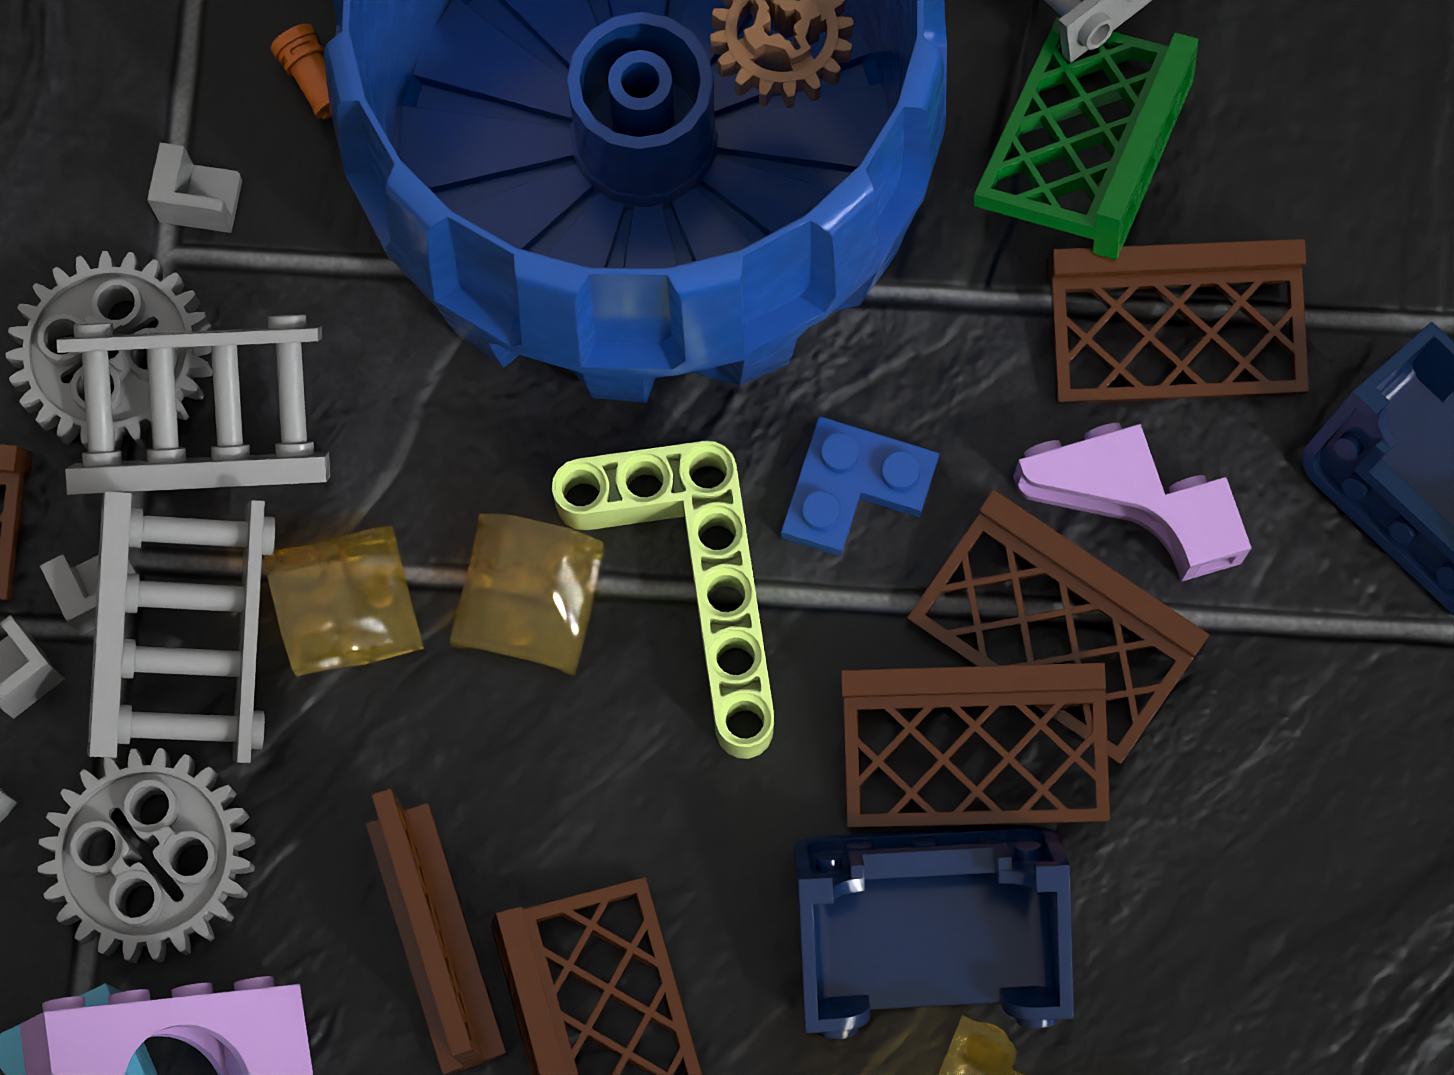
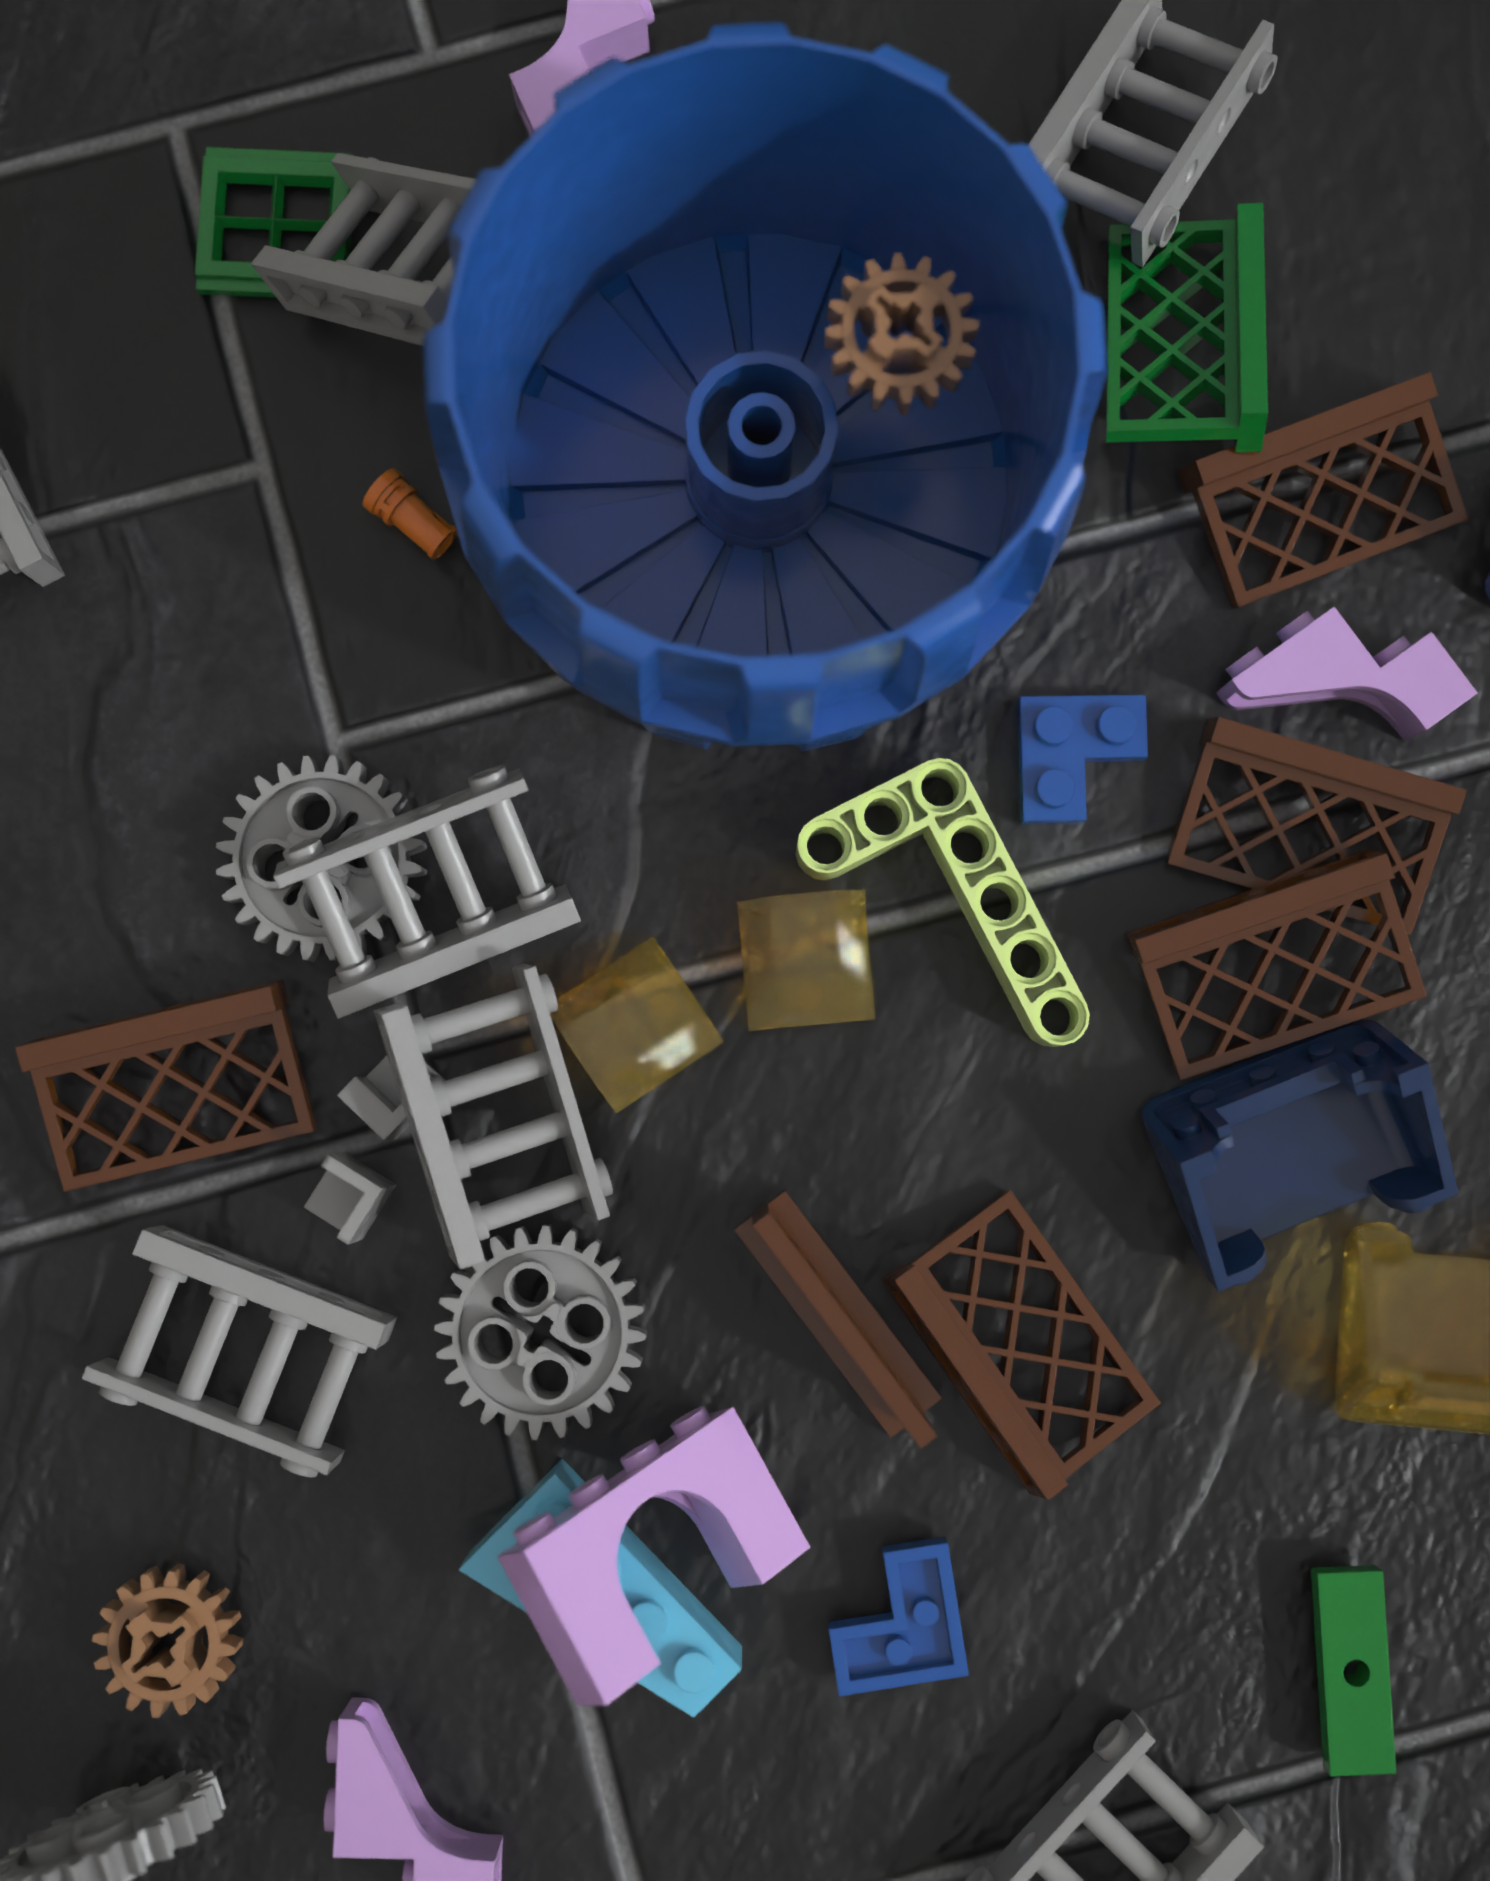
camera: 20 degrees left, 10 degrees up
light grey panel [147,142,242,233] -> none

